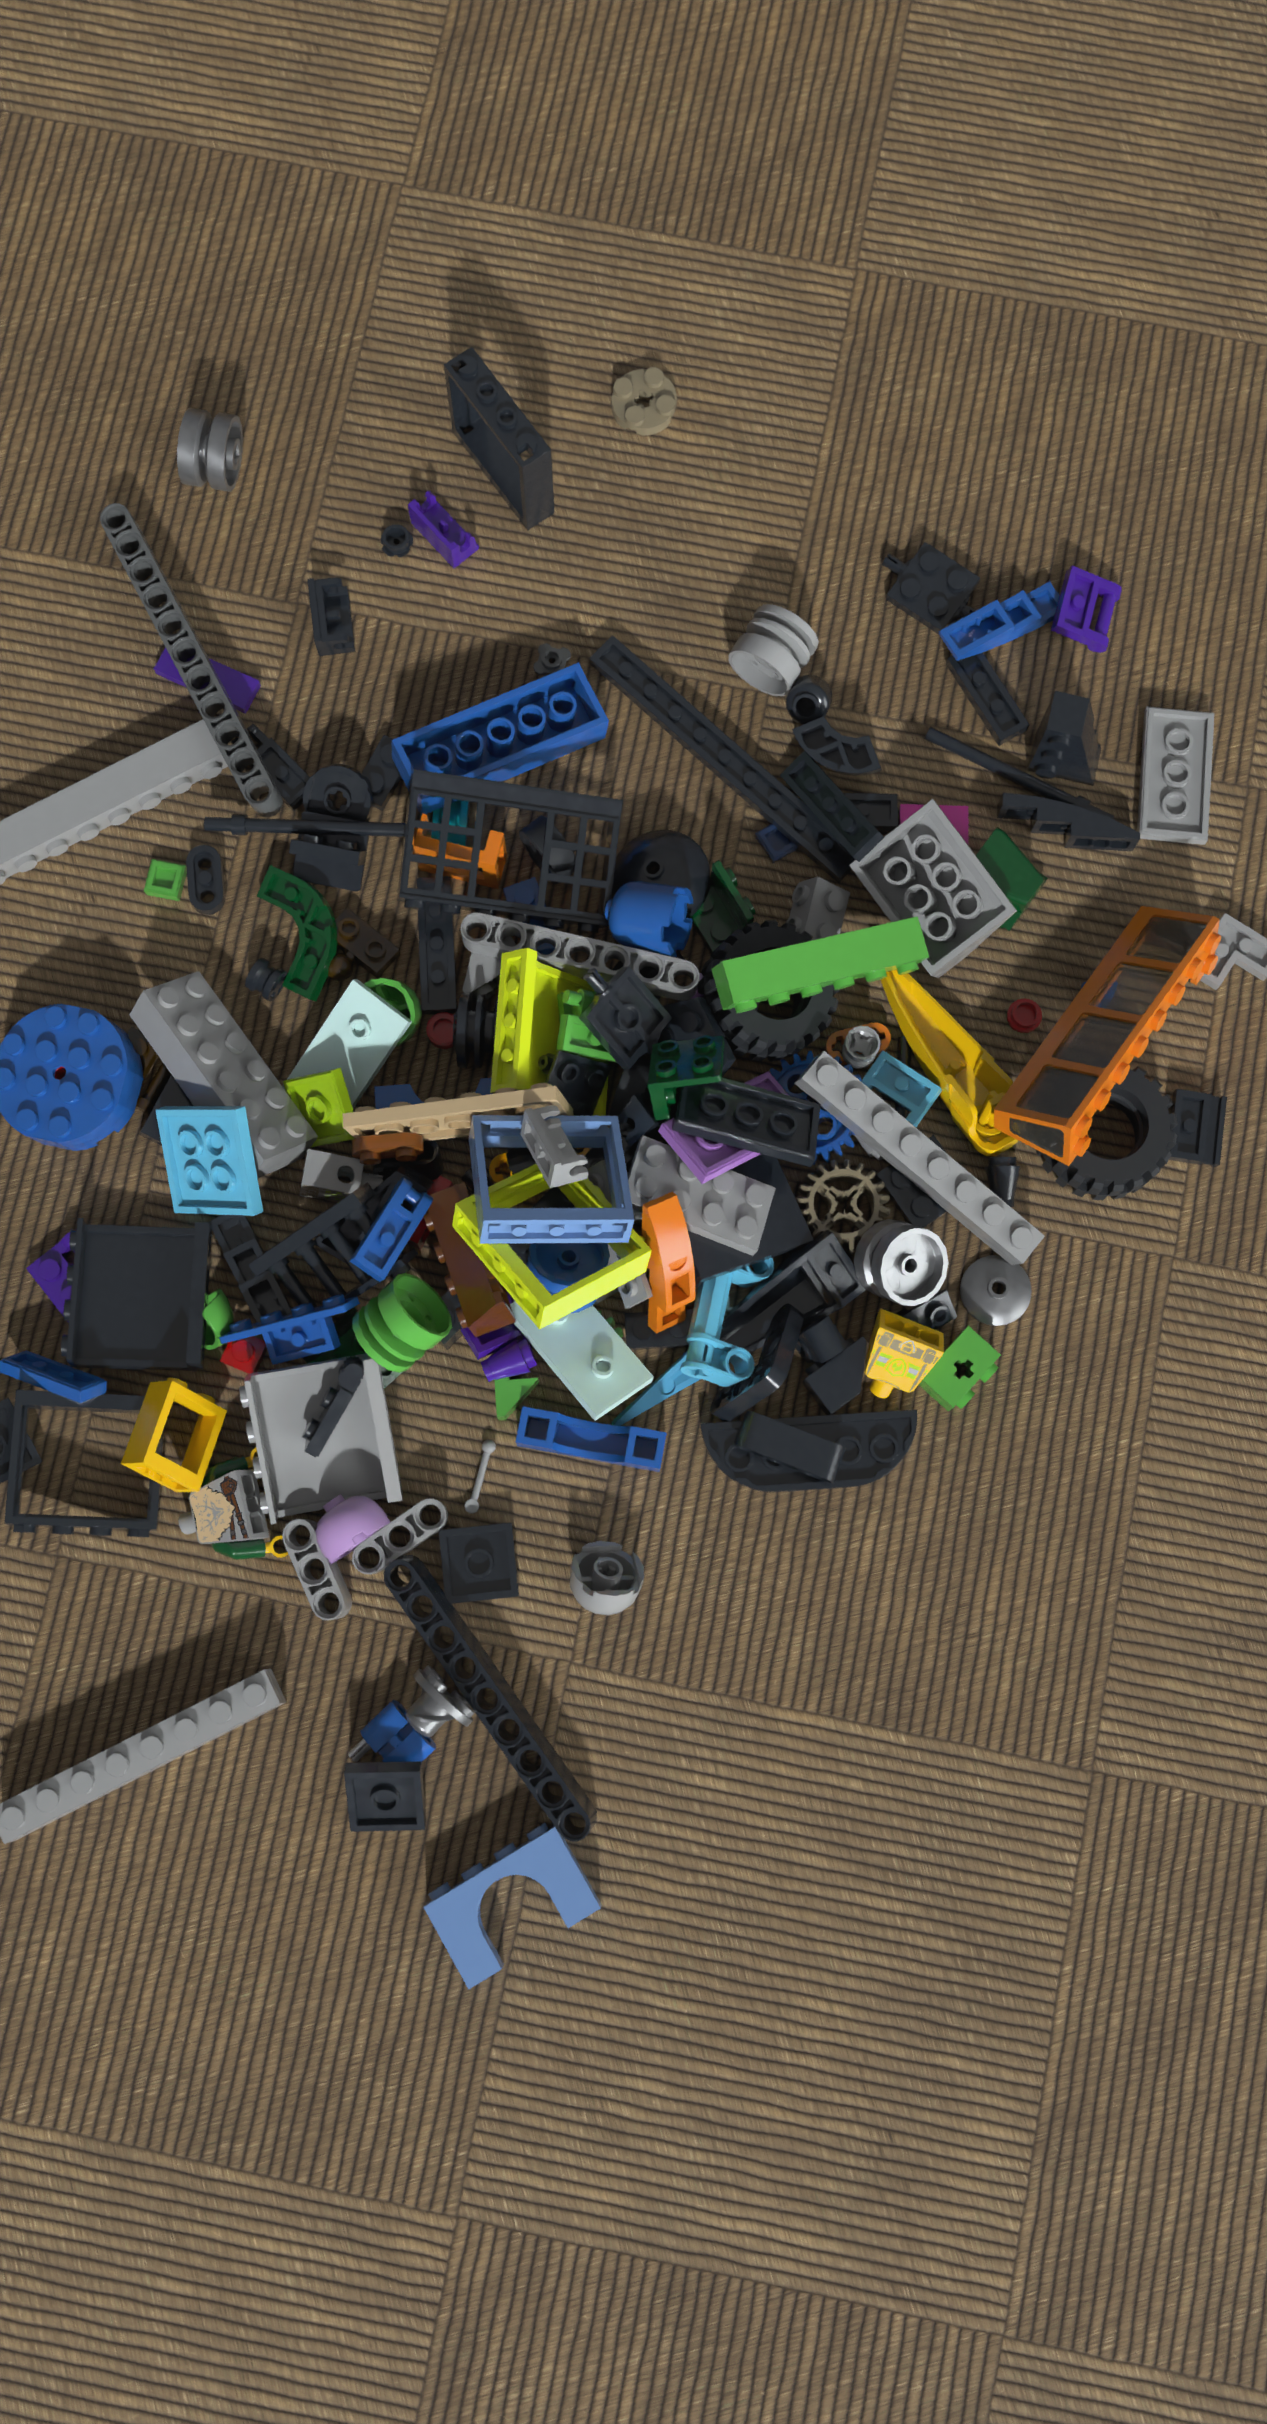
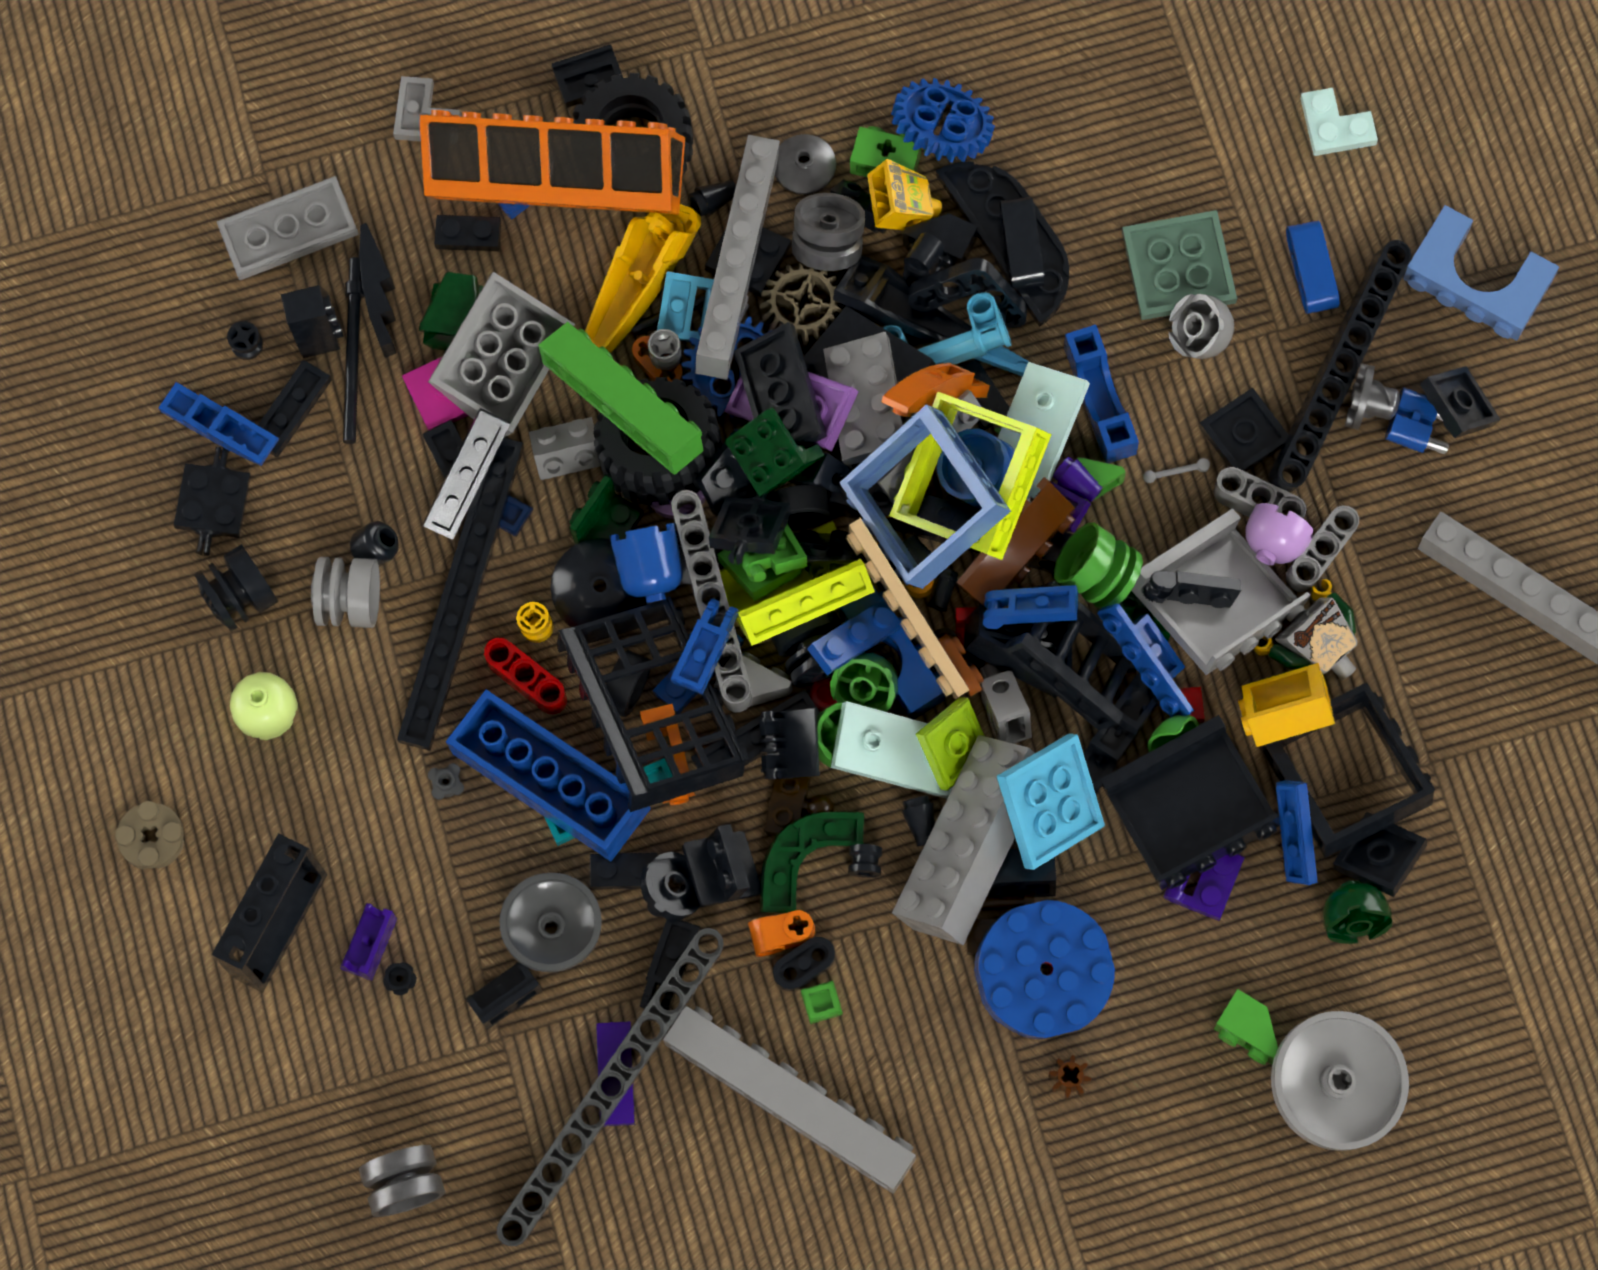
camera: 110 degrees left, 5 degrees down
black bar [204,814,405,837] -> none
light grey hinge [520,1105,589,1189] -> none
black brick [792,716,882,776] -> none
red plate [1007,998,1042,1033] -> none
dark purple plate [1051,565,1122,653] -> none
none -> black wheel [194,544,279,632]
none -> black wheel [227,321,263,360]
none -> yellowish green cylinder [230,672,298,740]
none -> black plate [434,215,502,252]
none -> red beam [484,638,567,715]
none -> dark grey dish [499,873,602,972]
none -> yellow wheel [516,602,554,643]
none -> blue hinge [670,598,739,695]
none -> orange piece [748,910,816,957]
none -> black hinge [758,708,820,780]
none -> blue plate [807,599,901,676]
none -> bright green cylinder [830,652,898,712]
none -> blue gear [891,78,995,163]
none -> black cone [901,795,934,847]
none -> sand green plate [1122,210,1237,320]
none -> blue beam [1286,220,1340,314]
none -> light aqua plate [1300,88,1378,156]

